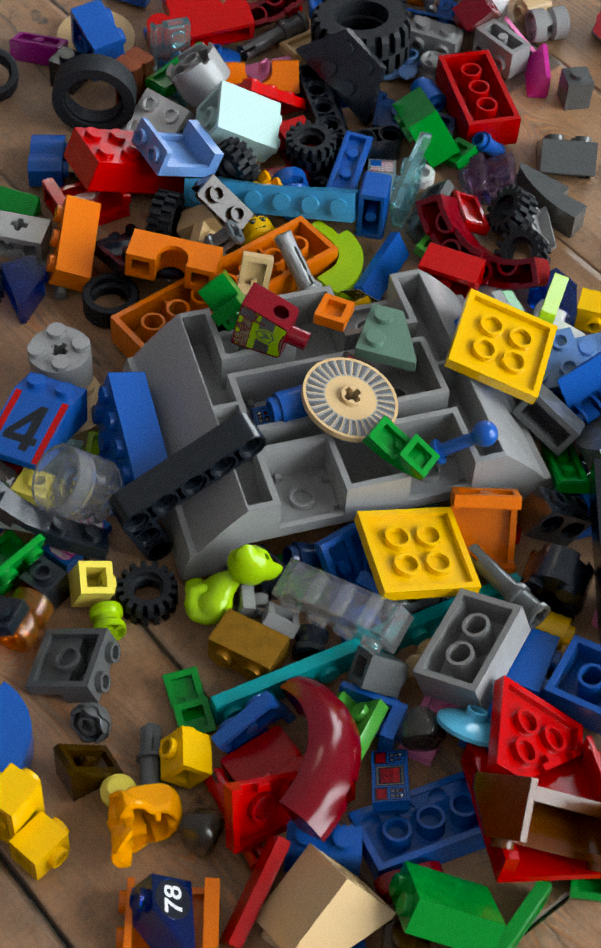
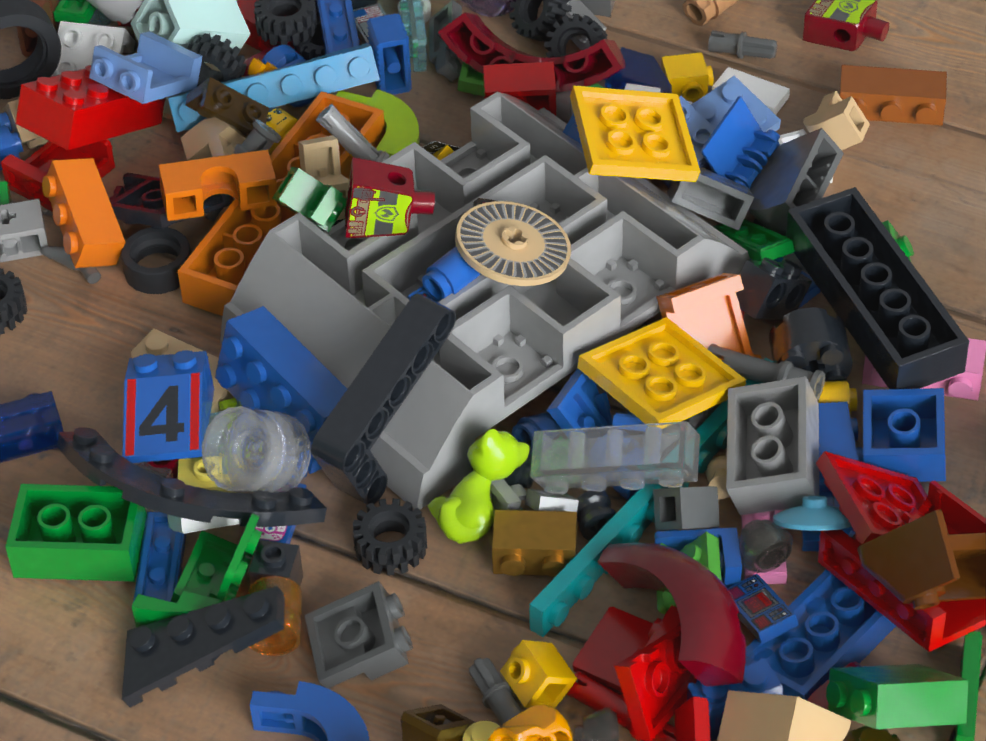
camera: 20 degrees left, 5 degrees down
clear blue slope [0,255,48,325] -> none
light grey brick [27,322,93,389] -> none
light yellow brick [68,561,117,607] -> none
dark grey plate [70,702,112,744] -> none
lime wheel [89,601,127,641] -> none
black tyre [146,188,186,237] -> none
green slope [162,666,217,734] -> none
blue wing [211,691,297,754] -> none
orange plate [313,293,355,332] -> none
blue tile [354,232,410,301] -> none
sand green wing [354,303,417,372] -> none
green slope [362,415,440,480] -> none
blue pin [429,420,498,465] -> none
red tile [450,190,490,236] -> none
beam [538,273,569,324] -> none

